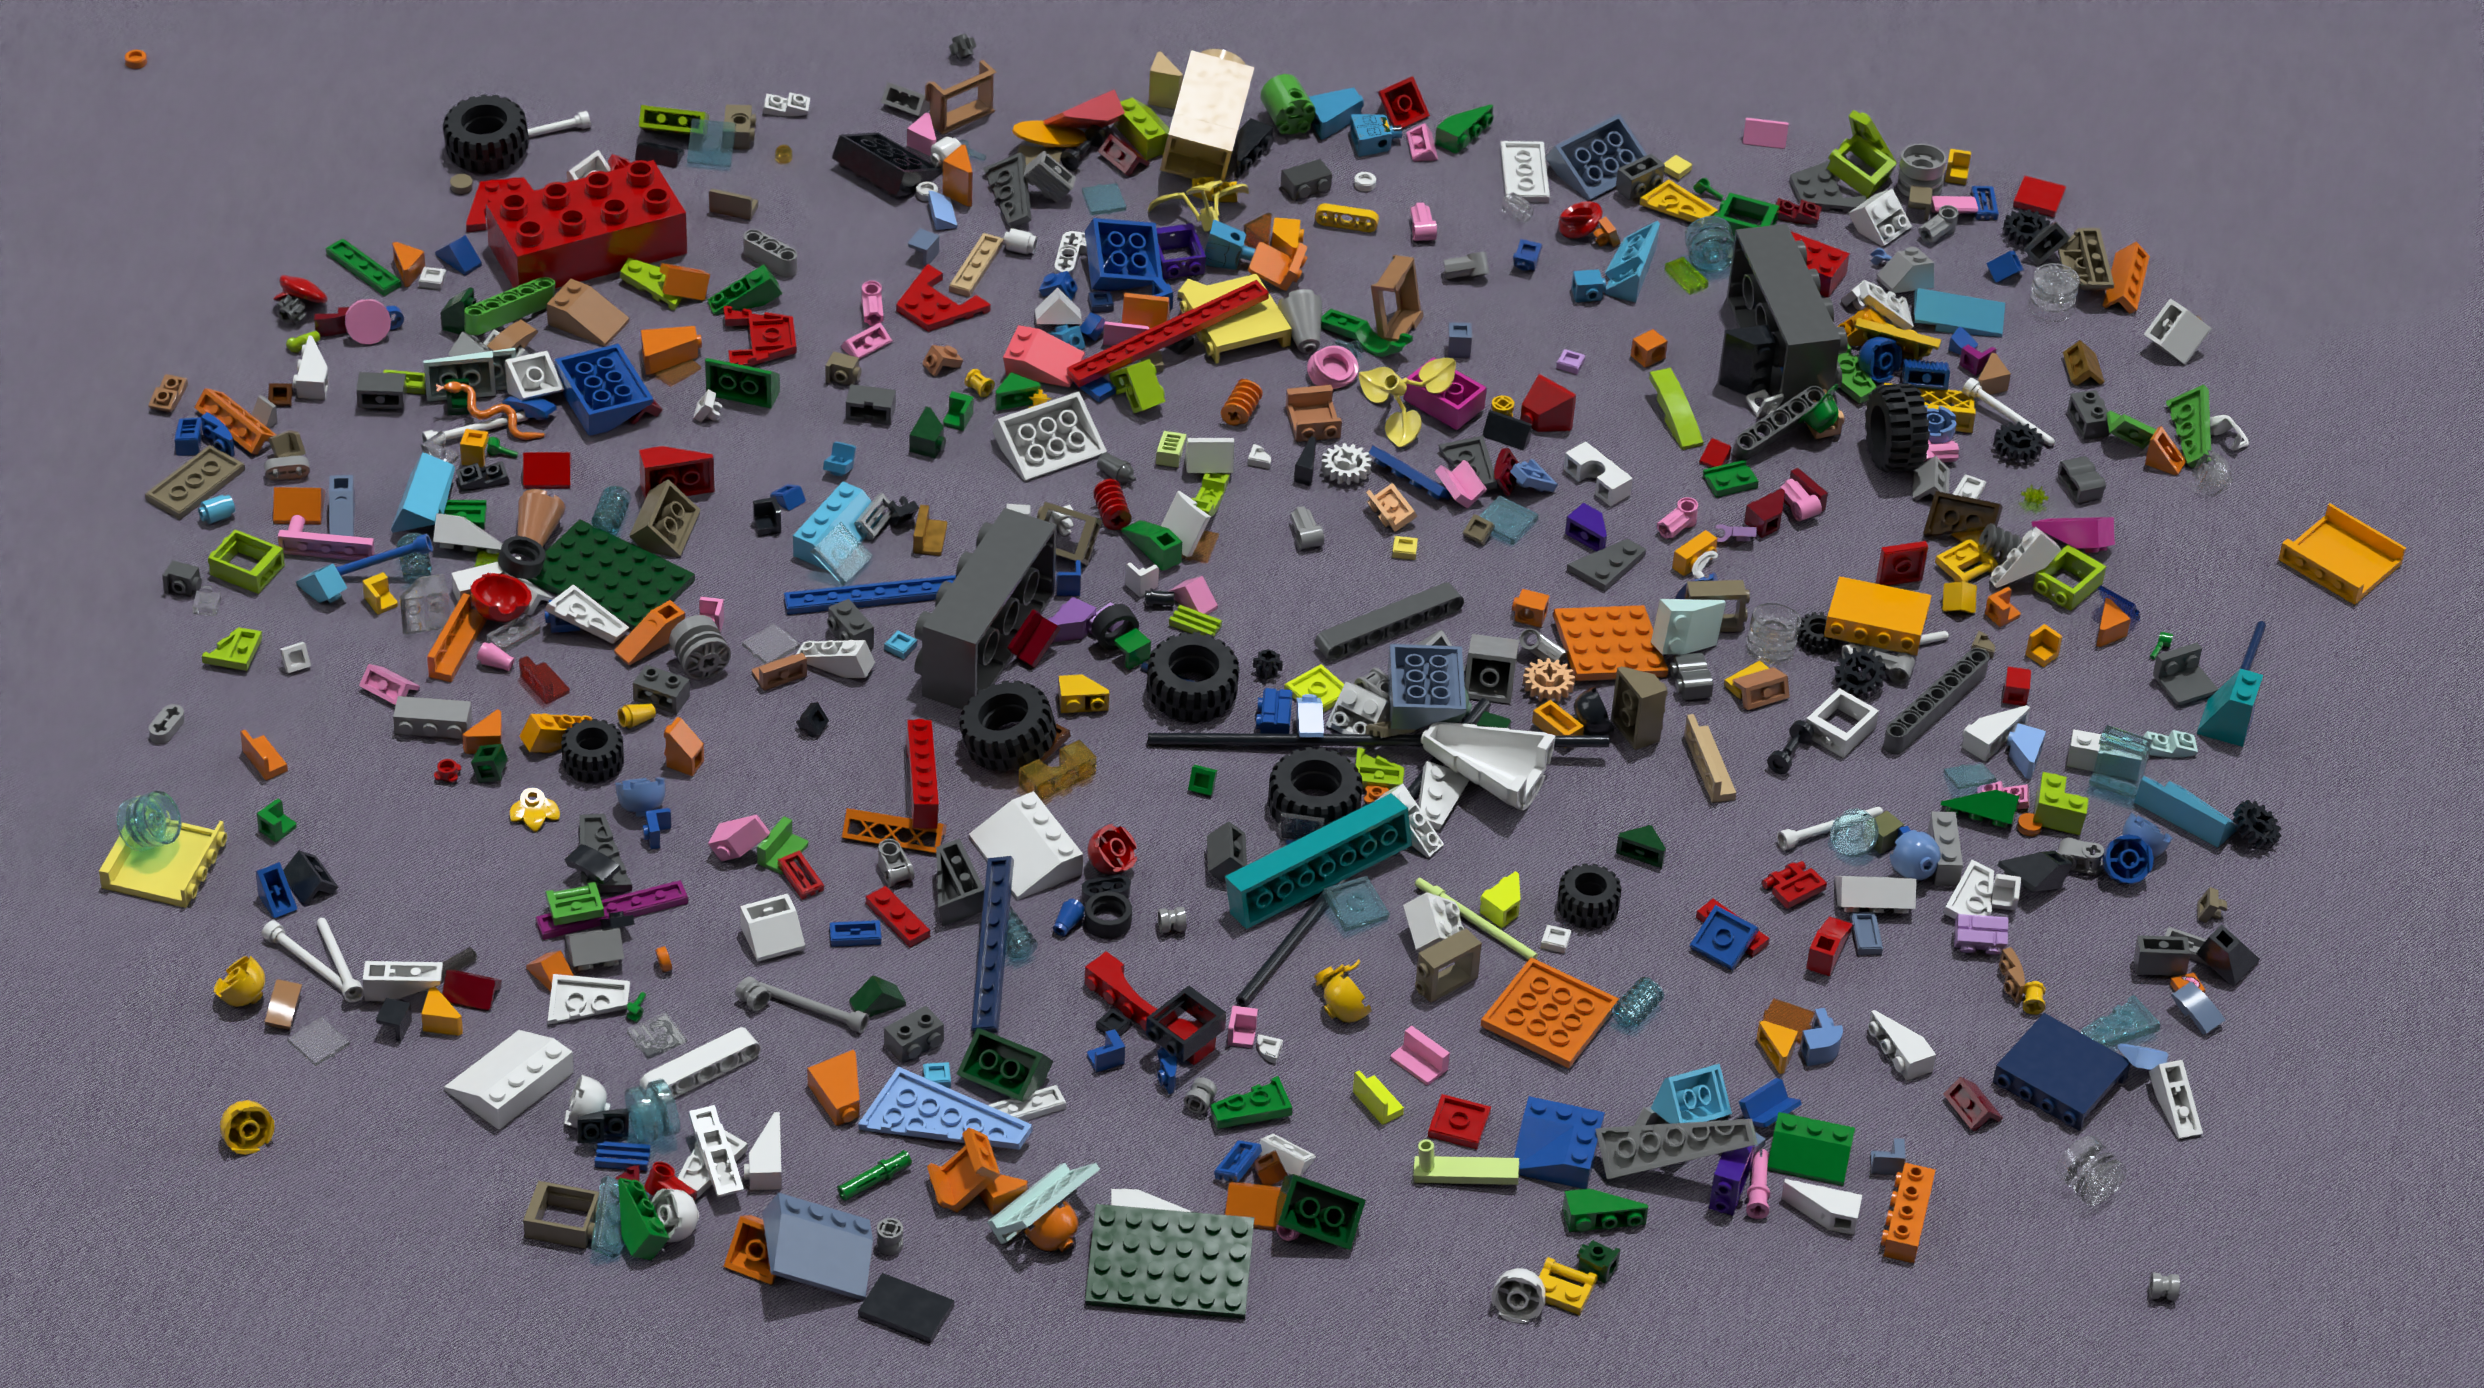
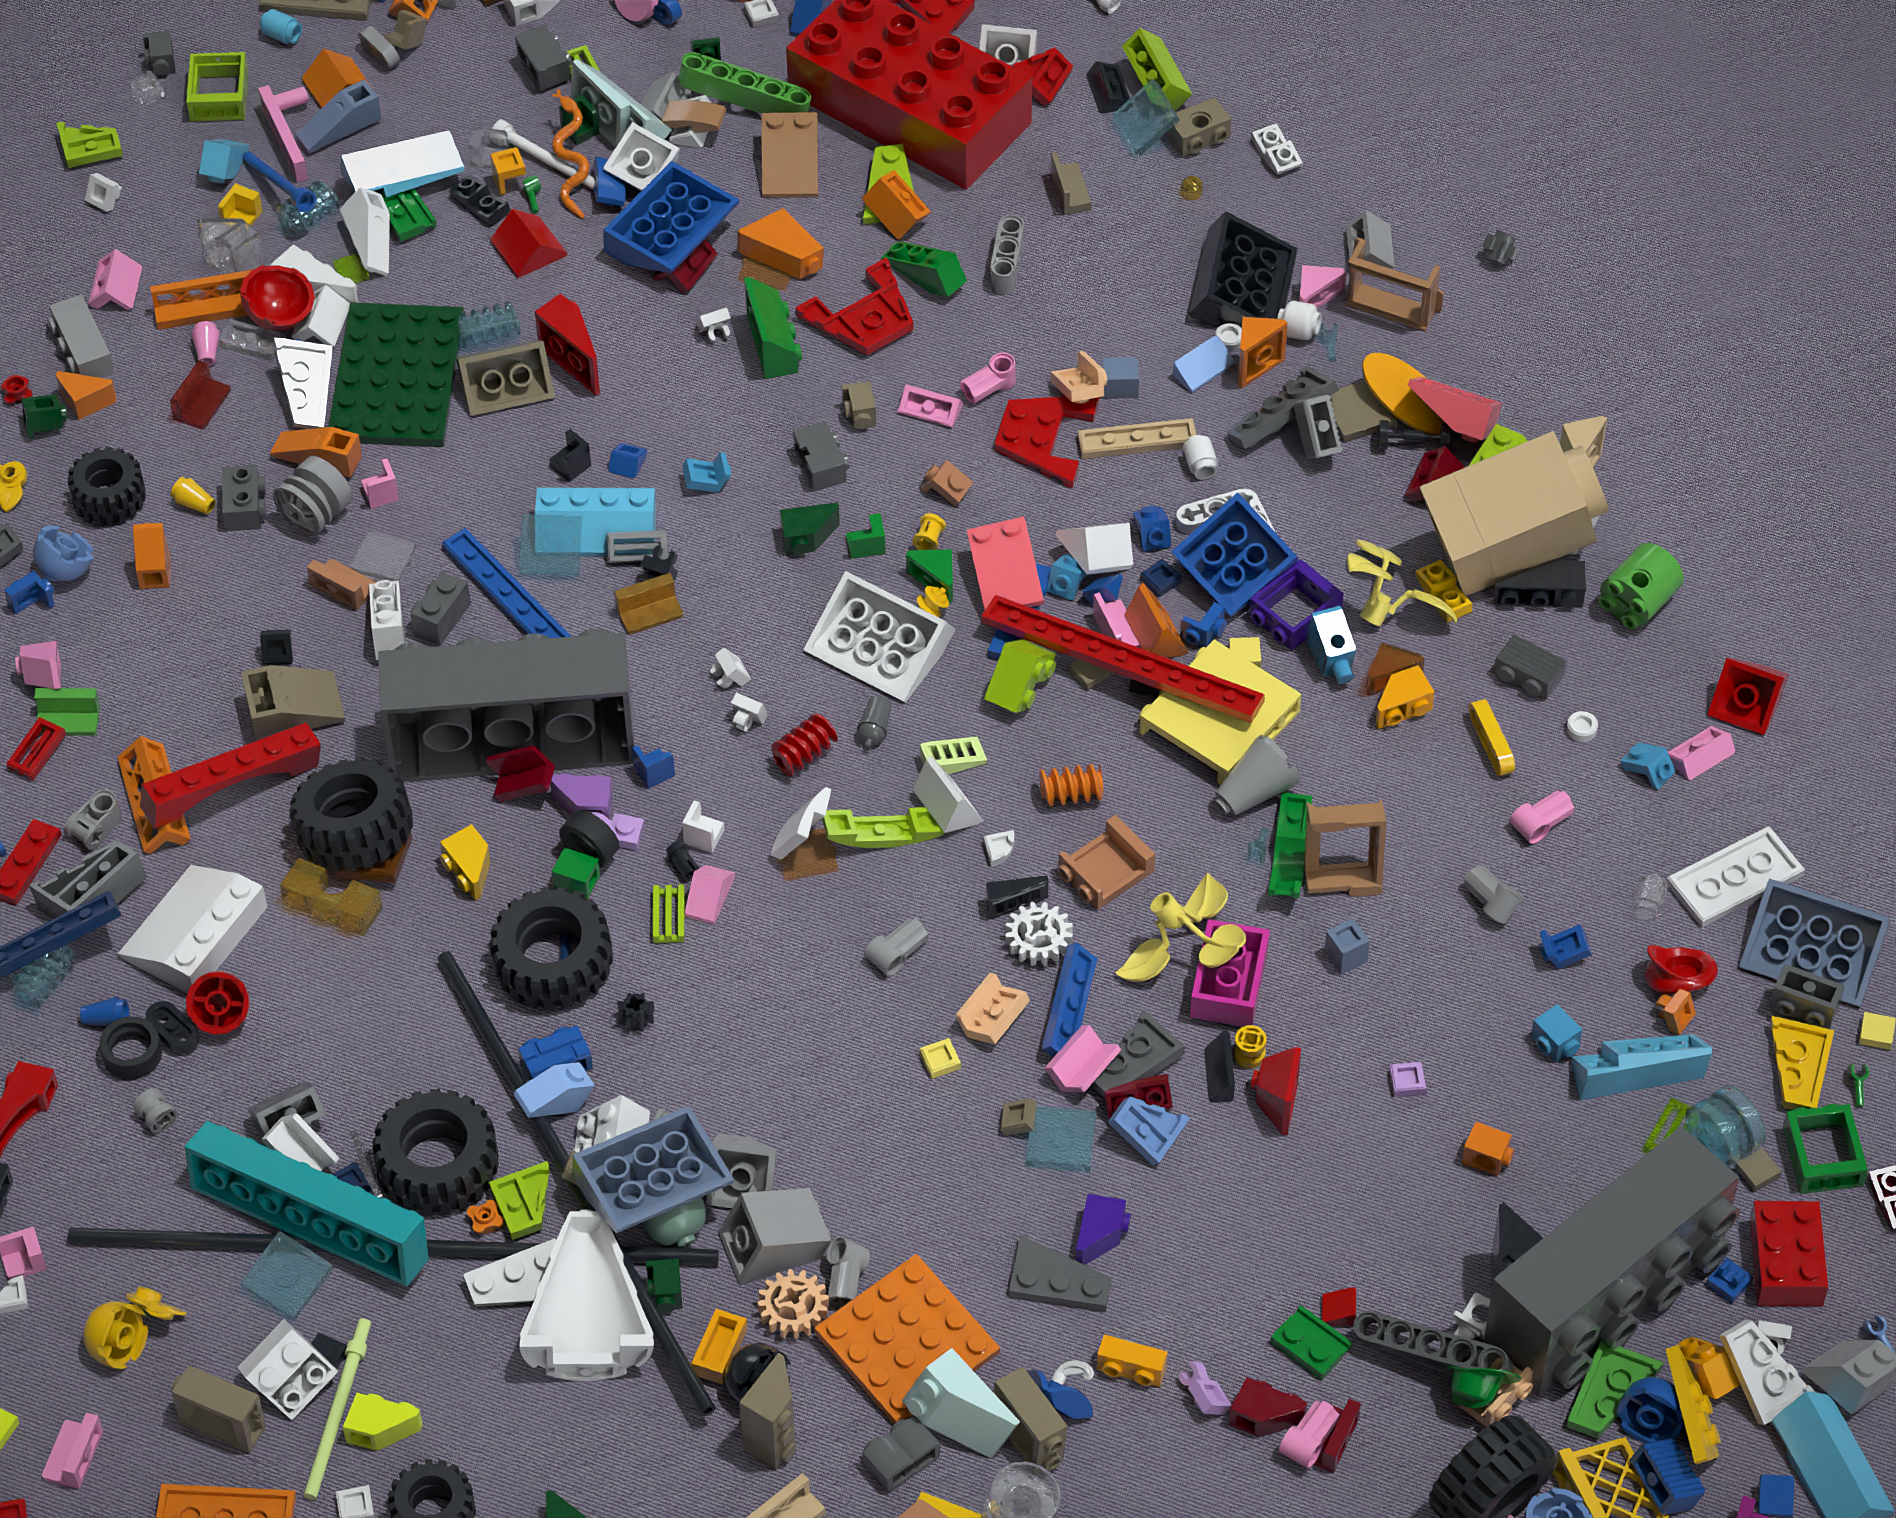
camera: 65 degrees right, 10 degrees up
black tyre [498,536,546,579] -> none
nougat cone [517,489,565,547] -> none
light orange slope [519,713,592,753] -> none
dark tan window [1037,502,1102,566] -> none
clear light blue piece [1082,183,1127,215] -> none
green slope [1121,520,1182,571] -> none
green tile [1188,765,1218,795] -> none
orange bracket [1248,242,1307,291] -> none
neon yellow tile [1284,664,1344,712] -> none
bright pink piece [1307,346,1359,389] -> none
dark azure slope [1309,87,1364,140] -> none
dark grey beam [1314,582,1465,661] -> none
dark azure torso [1350,114,1402,157] -> none
white slope [1375,784,1444,858] -> none
green slope [1435,104,1494,154] -> none
orange brick [1512,589,1550,628] -> none
white arch [1564,441,1633,507] -> none
lime slope [1649,368,1704,450] -> none
bright pink piece [1657,497,1698,539] -> none
none -> dark tan slope [241,665,346,740]
none -> white panel [261,1113,340,1171]
none -> light nougat bracket [1051,351,1107,403]
none -> dark azure bracket [1620,742,1675,789]

